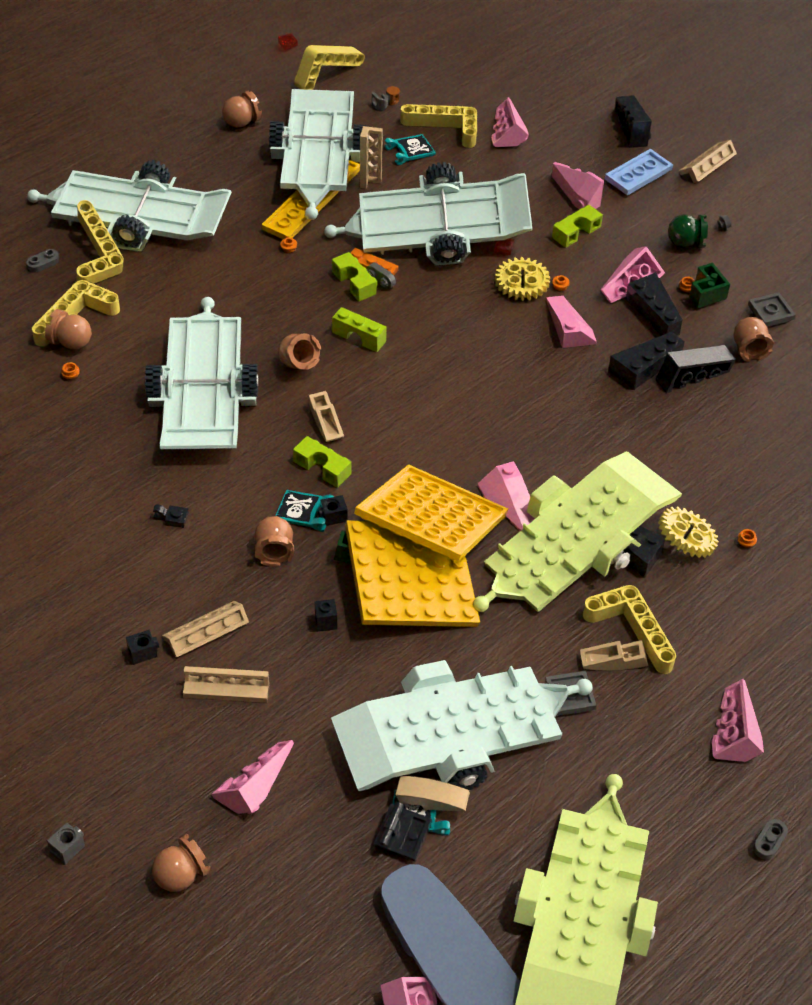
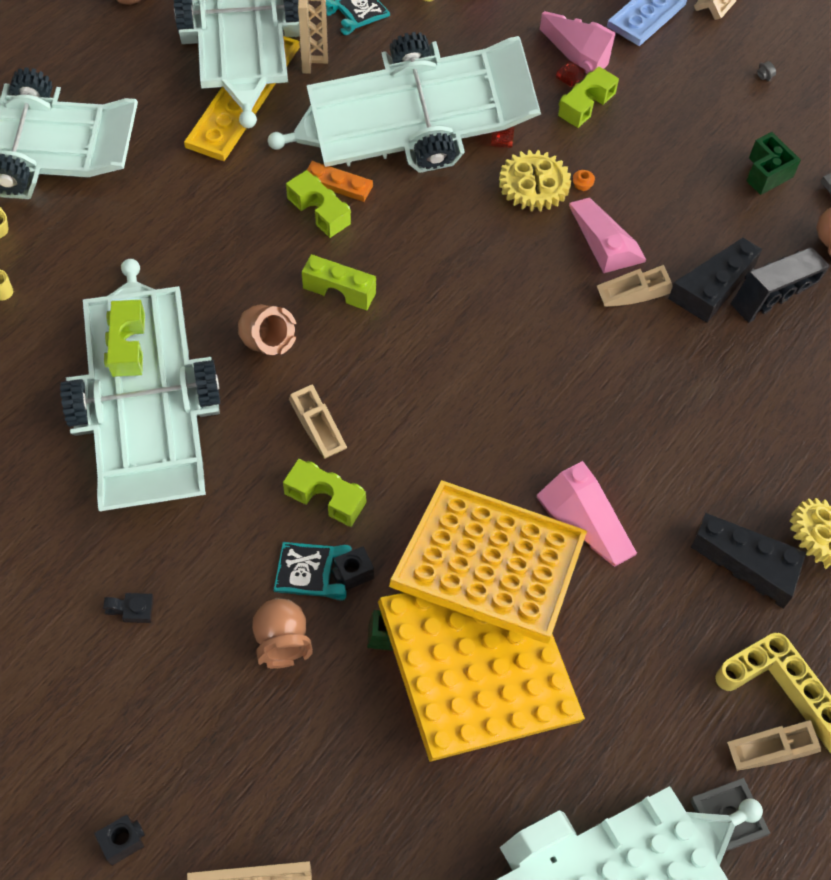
camera: 10 degrees left, 10 degrees up
tan fence [162,601,249,657] -> none
orange plate [280,238,297,253] -> none
black brick [314,599,337,632] -> none
dark grey plate [366,263,396,289] -> none
yellowish green piece [473,452,682,612] -> none
bright pink wedge [601,246,665,303] -> none
black wedge [625,272,683,336] -> none
dark green tile [668,214,708,248] -> none
orange plate [679,277,695,292] -> none
none -> lime arch [104,300,145,377]
none -> clear red plate [556,60,586,87]
none -> tan slope [597,265,672,306]

